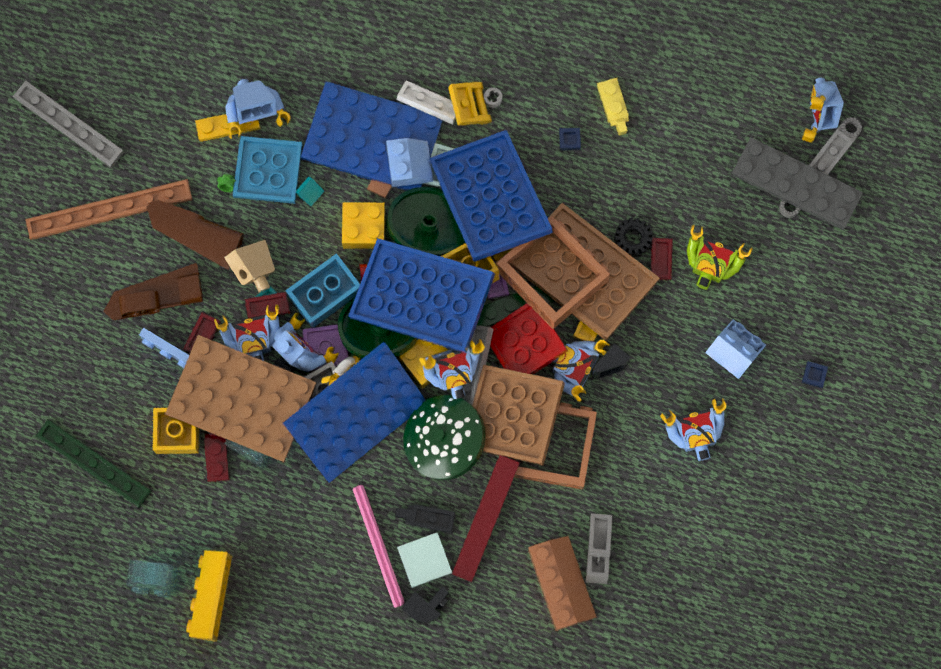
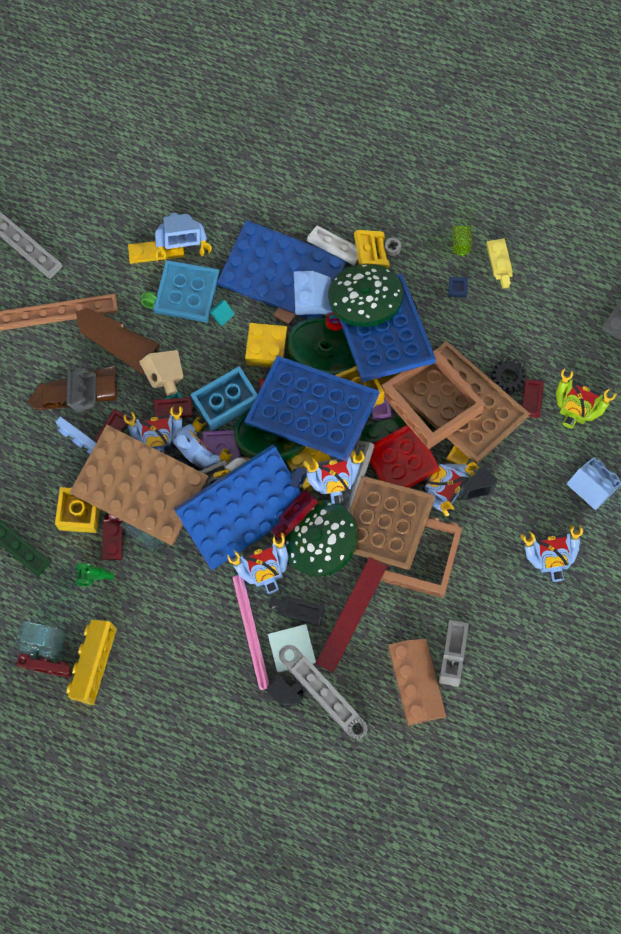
camera: 10 degrees right, 5 degrees down
none -> dark red hinge [16,654,73,678]
none -> dark grey hinge [67,368,96,412]
none -> green piece [75,564,114,586]
none -> torso [227,533,289,594]
none -> dark red hinge [271,490,318,540]
none -> light grey plate [279,645,368,739]
none -> dark blue plate [290,466,307,488]
none -> red tile [325,313,342,331]
none -> dark green dish [328,264,403,327]
none -> clear neon green brick [451,226,472,256]

